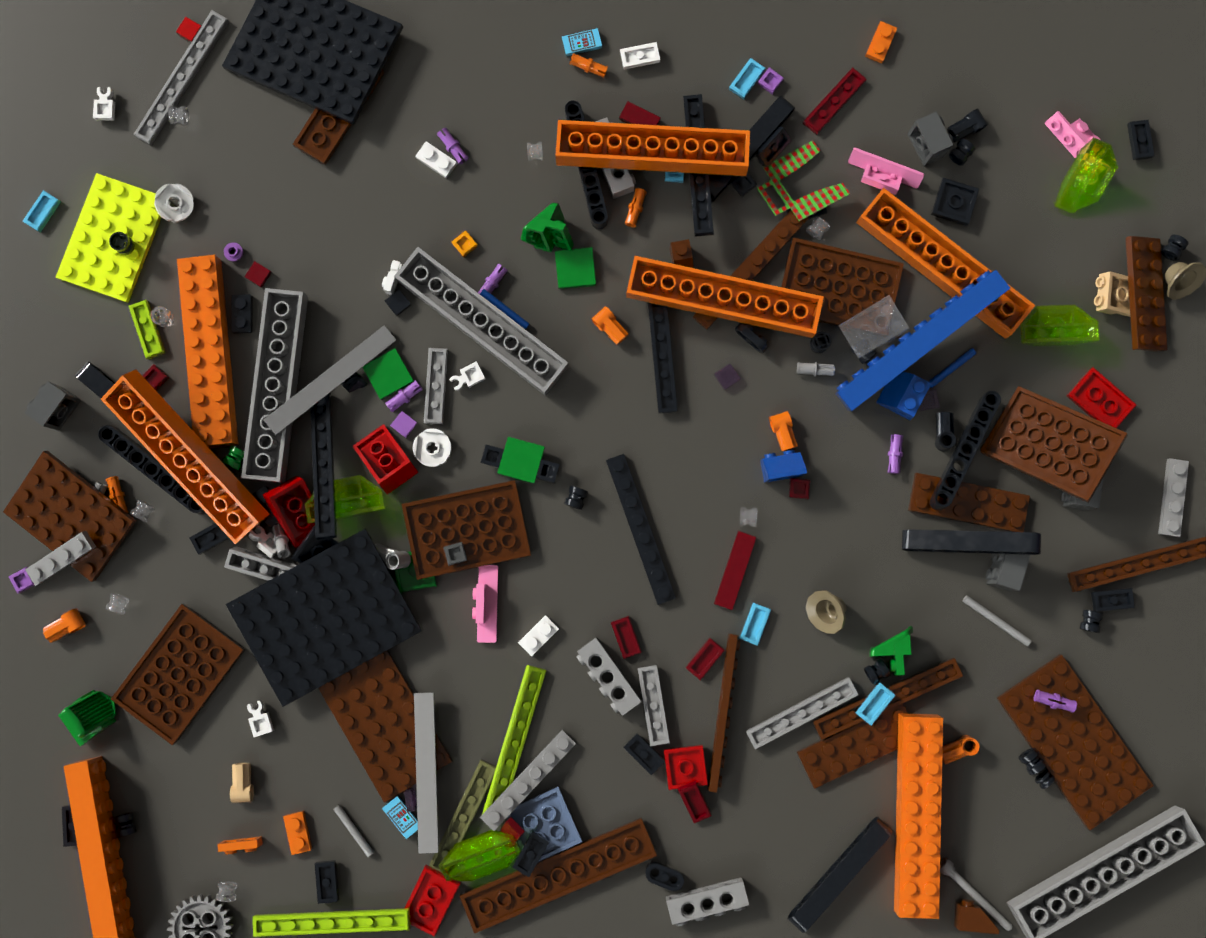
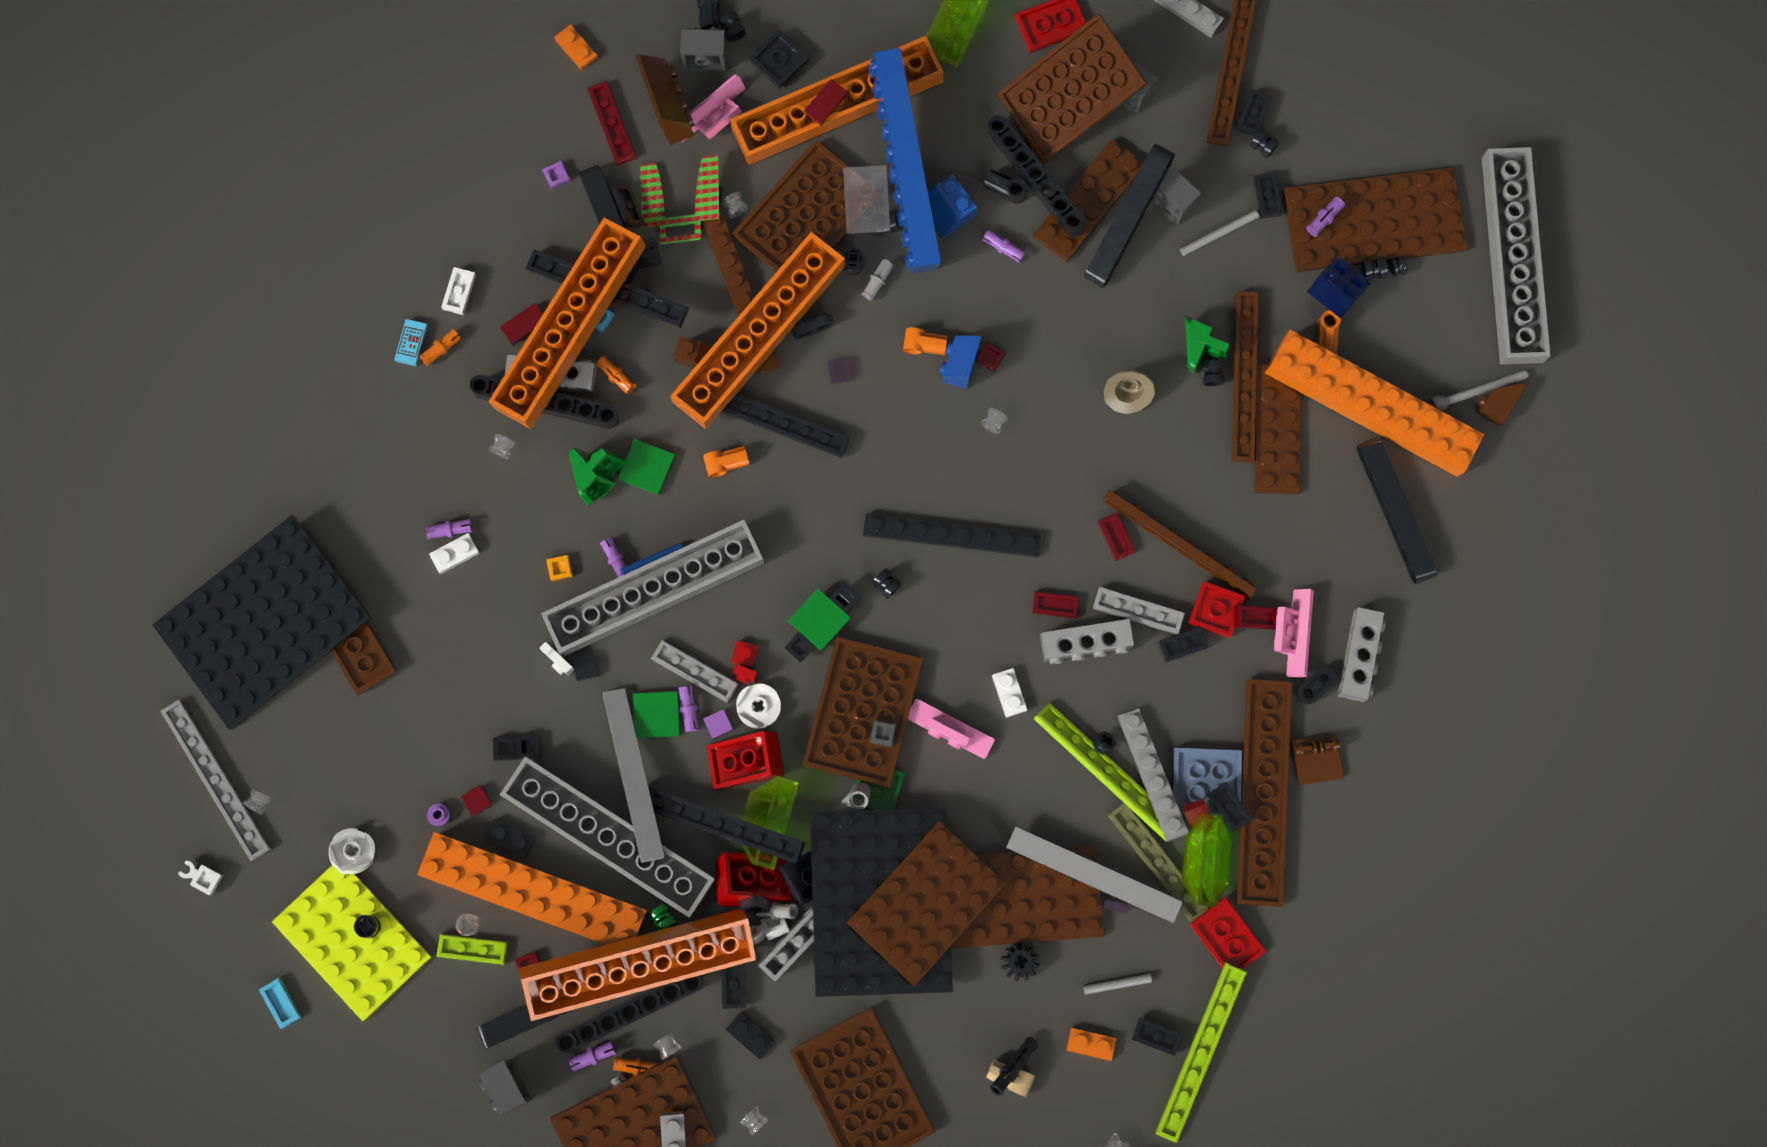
camera: 65 degrees left, 5 degrees down
red tile [176,17,201,42] -> none
orange plate [218,836,263,855] -> none
white plate [247,700,274,737] -> none
black slope [341,373,368,393] -> none
medium azure tile [382,795,418,839] -> none
white plate [449,361,485,391] -> none
dark red tile [714,531,756,610] -> none
medium azure tile [729,58,766,100] -> none
medium azure tile [739,603,771,646] -> none
light grey plate [745,677,858,749] -> none
medium azure tile [855,682,896,726] -> none
blue bar [928,348,977,388] -> none
none -> black slope [492,735,540,761]
none -> medium lavender pin [568,1040,617,1072]
none -> reddish brown slope [635,54,695,145]
none -> black plate [725,1012,775,1060]
none -> red plate [731,641,758,668]
none -> red plate [733,664,758,684]
none -> black tile [739,895,772,915]
none -> dark red tile [804,79,848,126]
none -> reddish brown plate [846,821,1006,986]
none -> black pin [990,1037,1038,1096]
none -> black gear [1001,942,1040,981]
none -> black bush [1093,731,1116,754]
none -> black plate [1253,173,1283,219]
none -> bright pink bracket [1274,589,1314,678]
none -> reddish brown hinge [1291,734,1344,785]
none -> clear blue brick [1307,257,1371,319]

